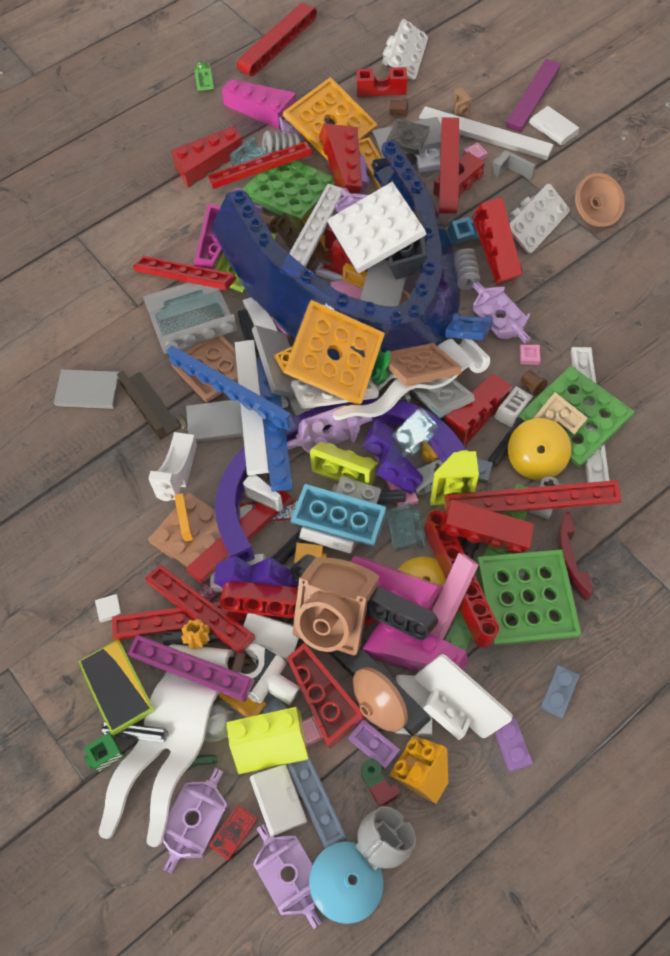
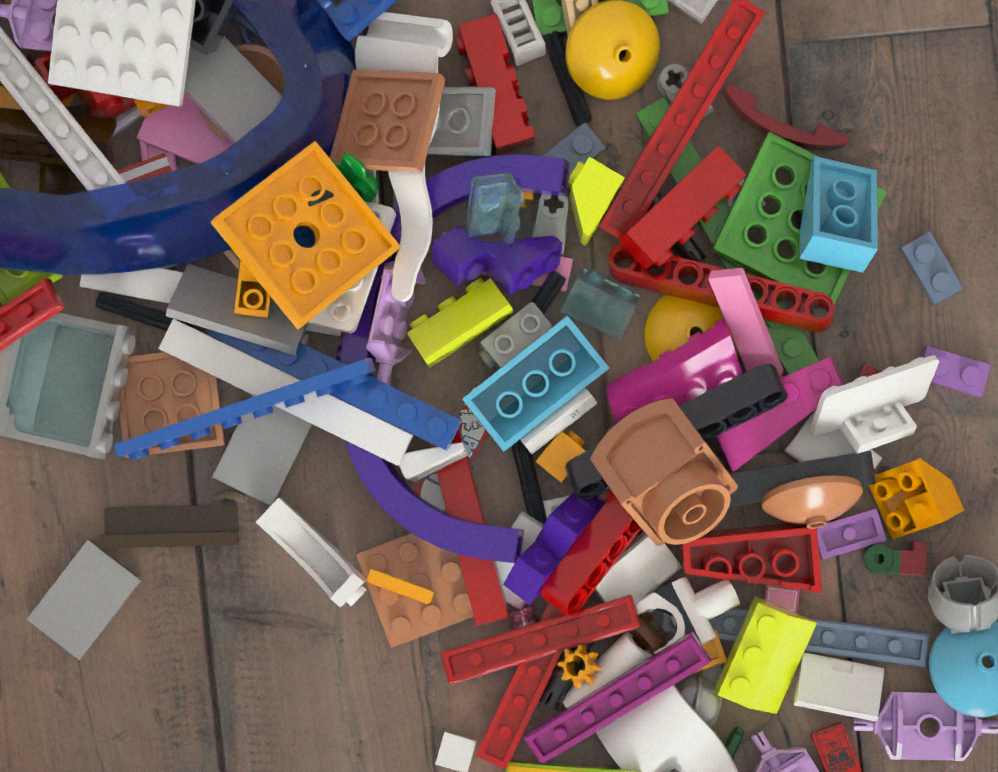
camera: 60 degrees left, 25 degrees up
none -> medium azure slope [799,156,878,273]

